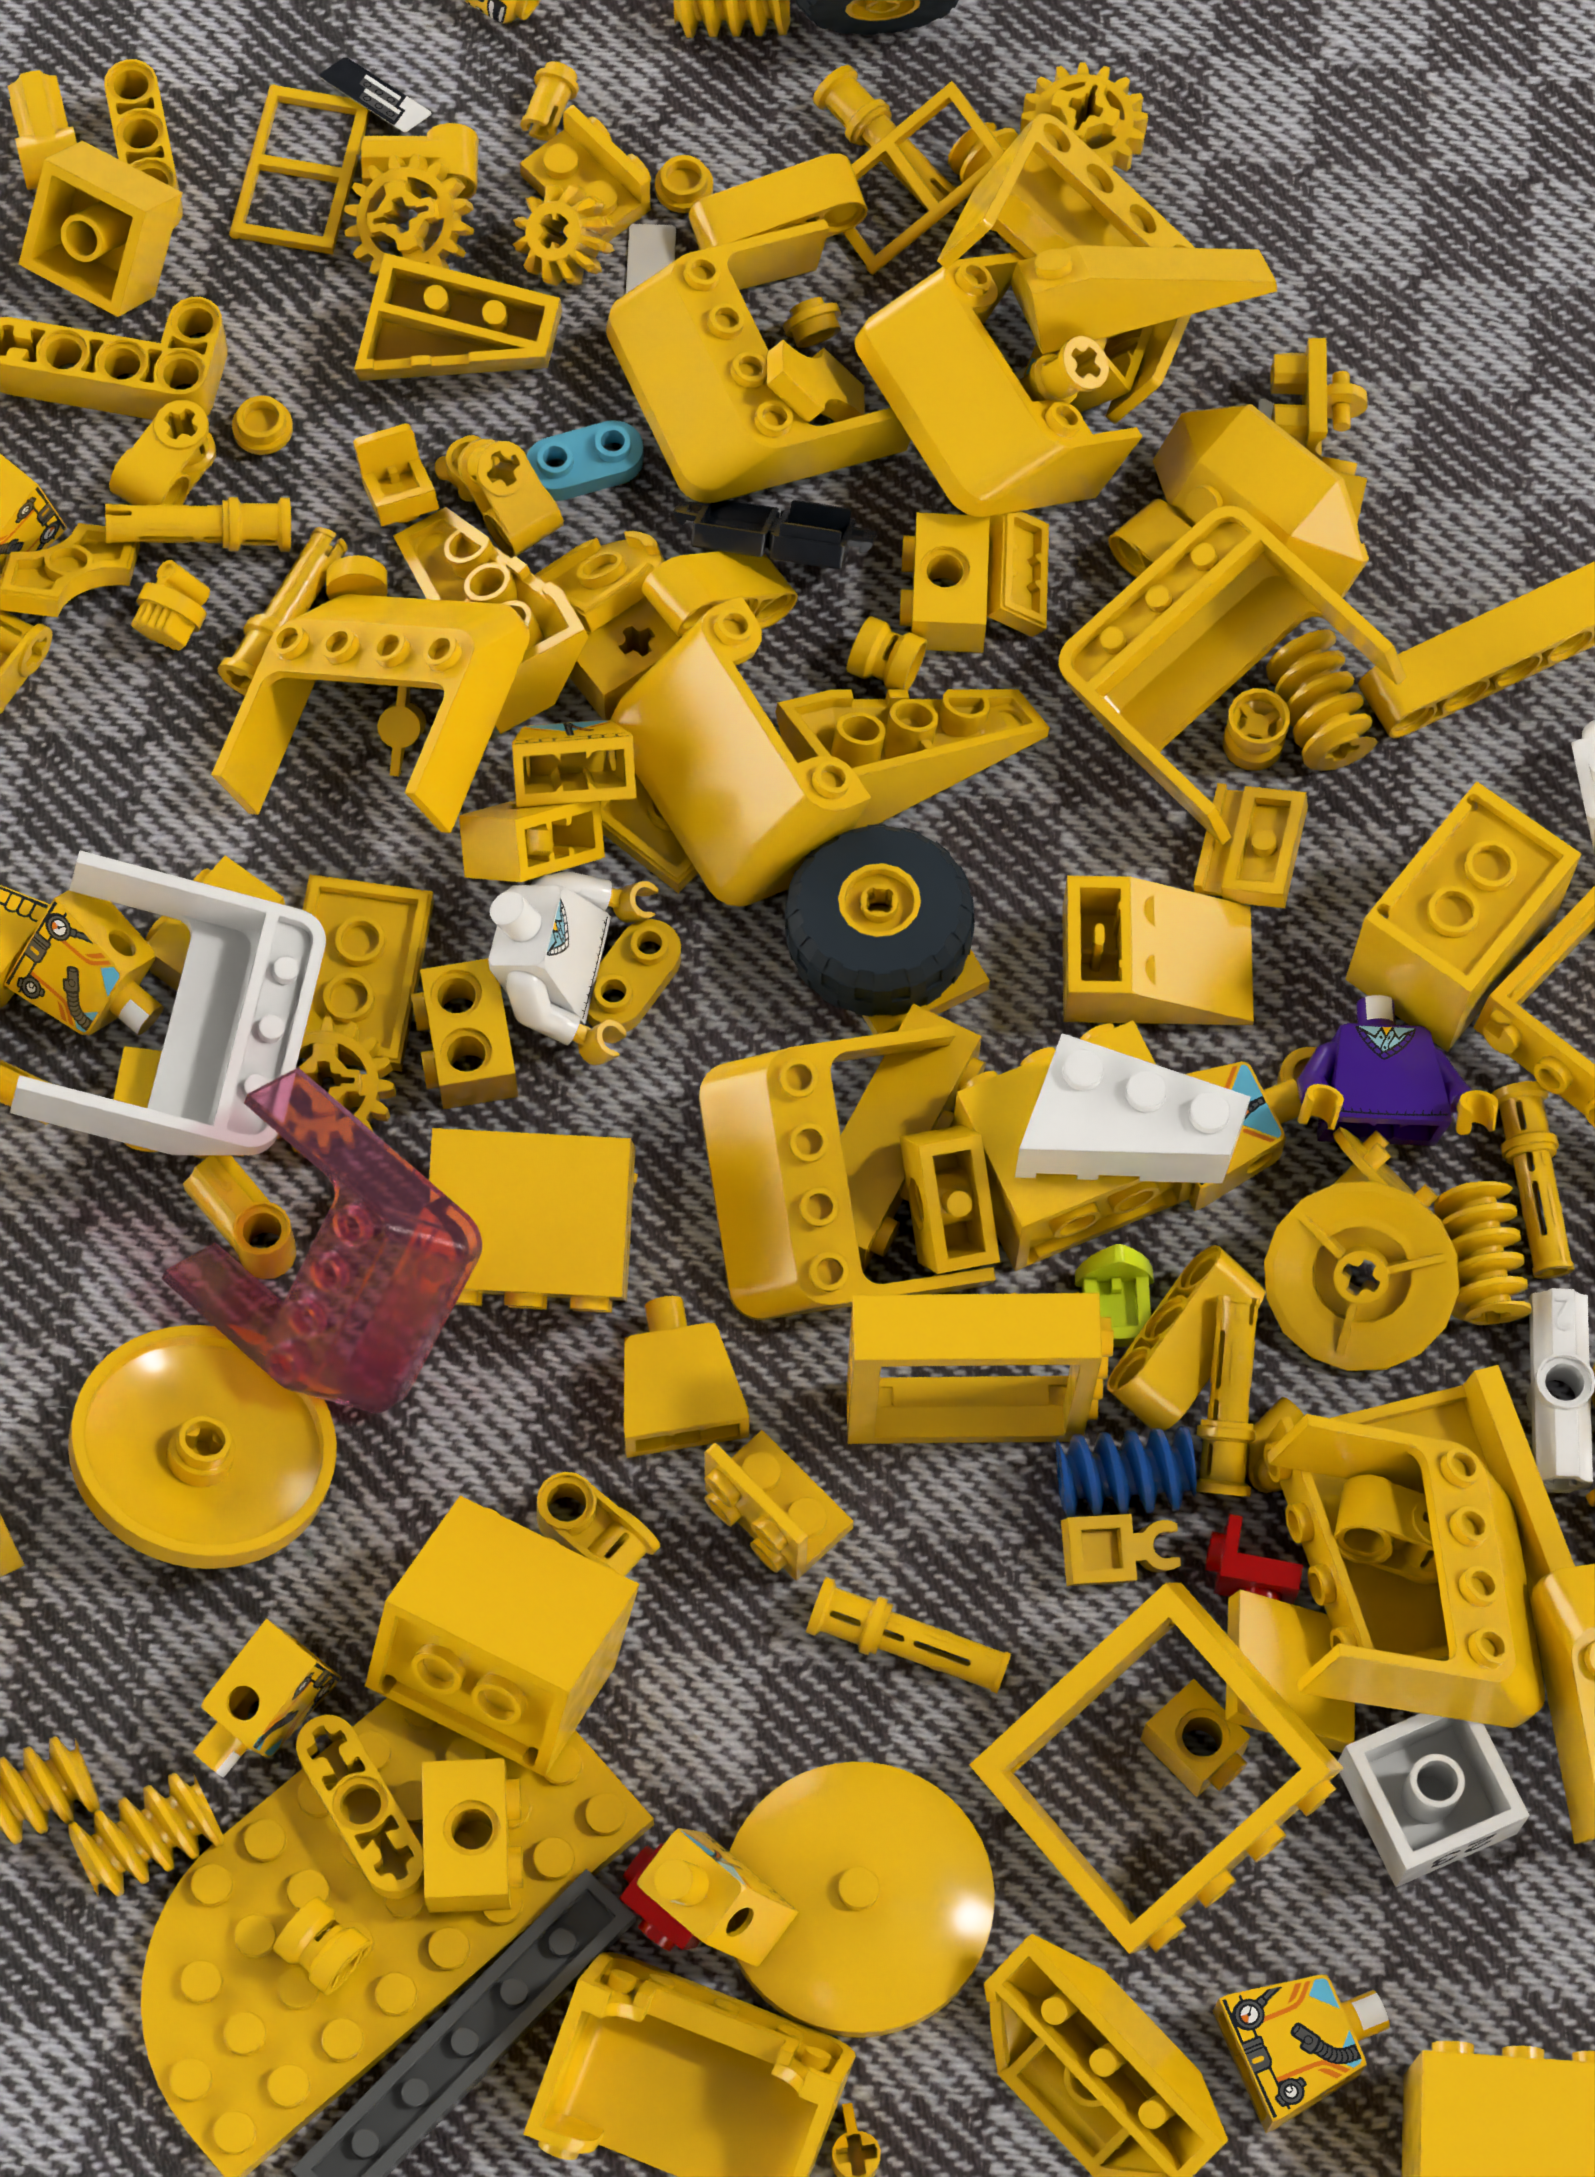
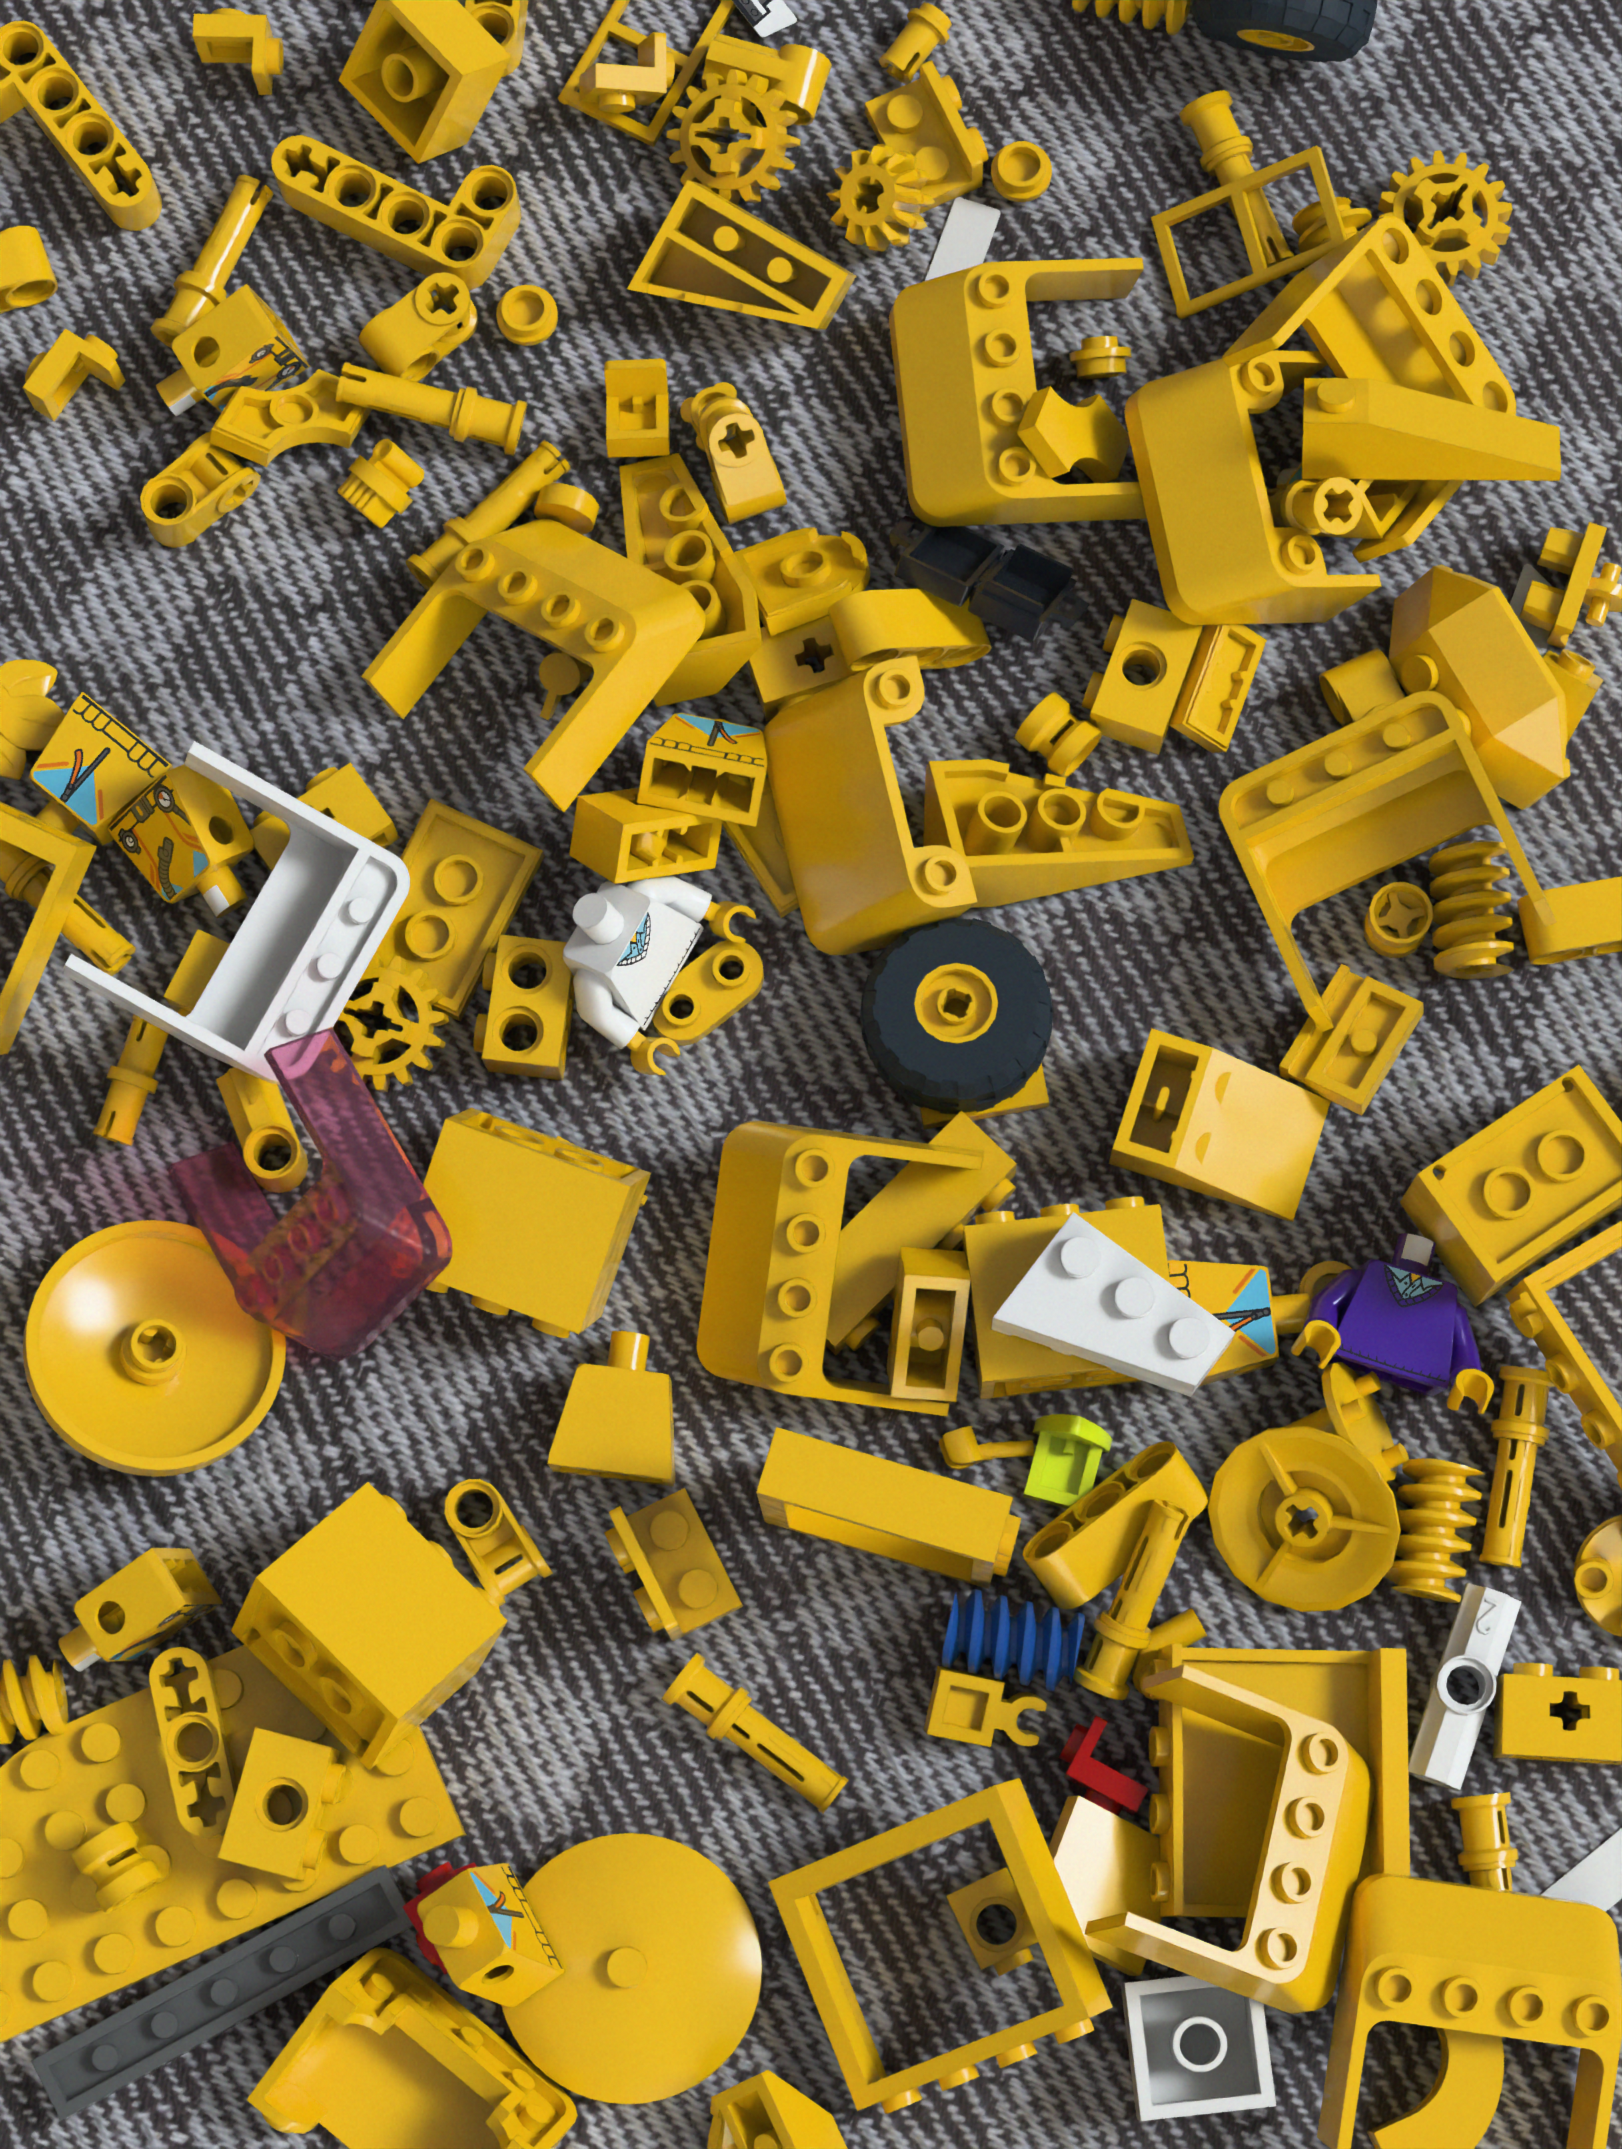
camera: 25 degrees right, 10 degrees up
medium azure plate [527,420,644,501] -> none
yellow beam [688,154,868,250] -> none
yellow piece [1334,1474,1438,1585] -> none
none -> yellow pin [92,1014,169,1146]
none -> yellow bracket [579,32,675,113]

